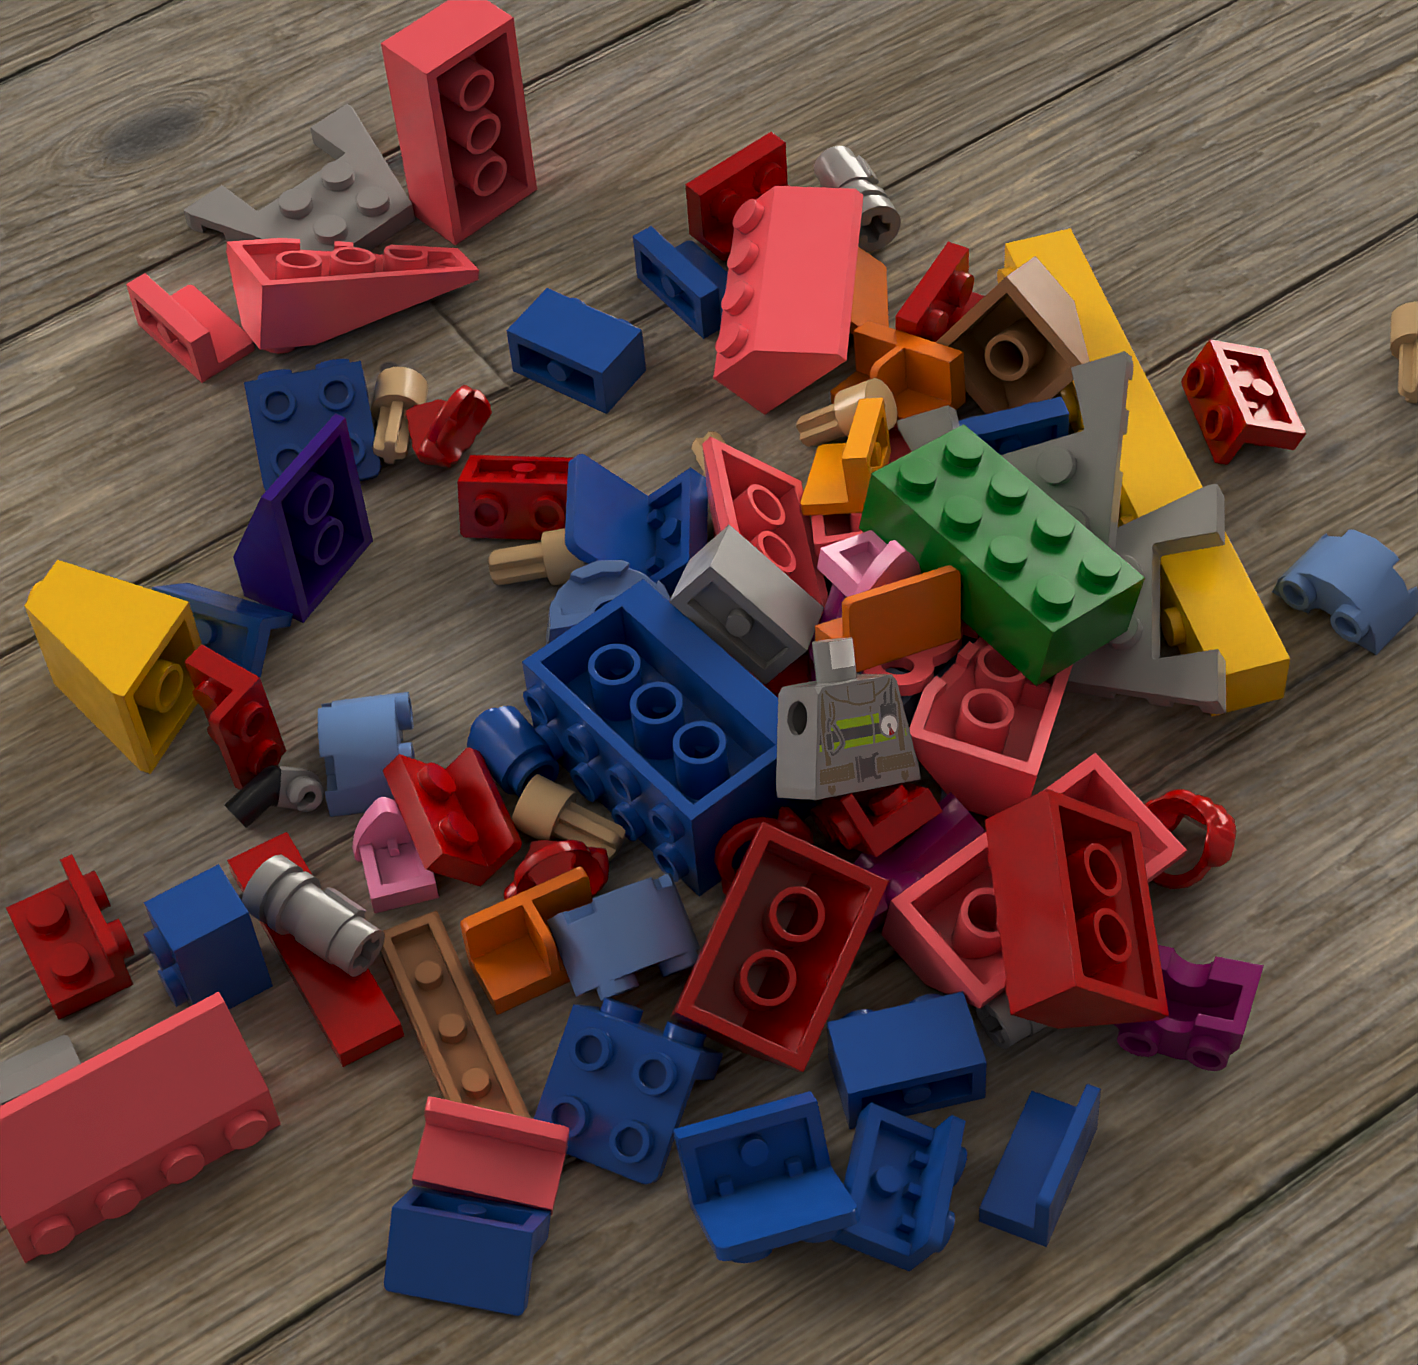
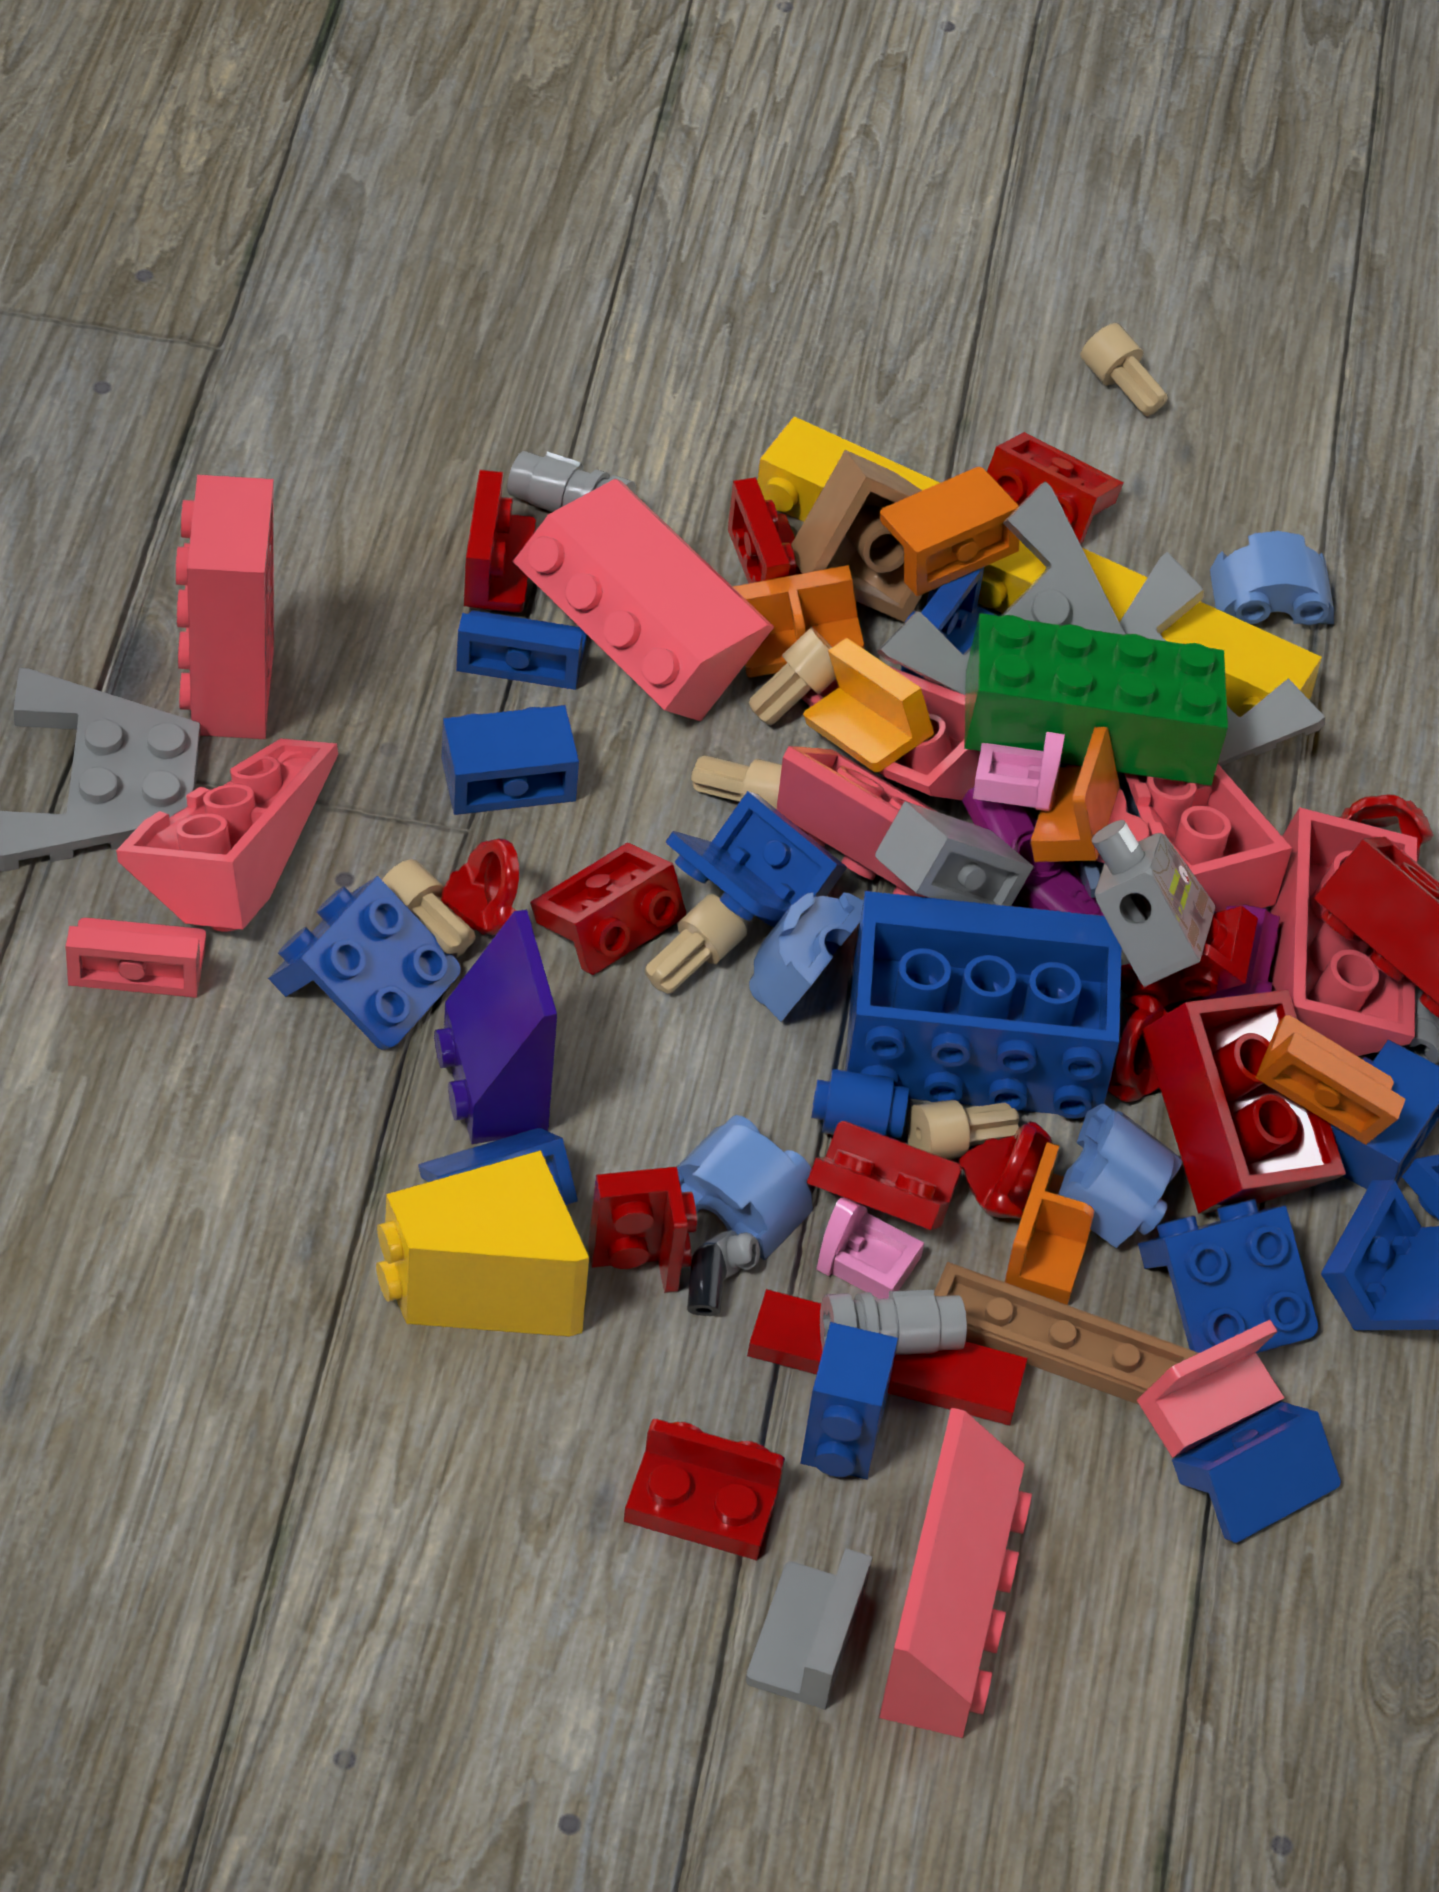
camera: 55 degrees left, 0 degrees up
none -> orange panel [880,467,1019,597]
none -> orange panel [1256,1015,1406,1145]

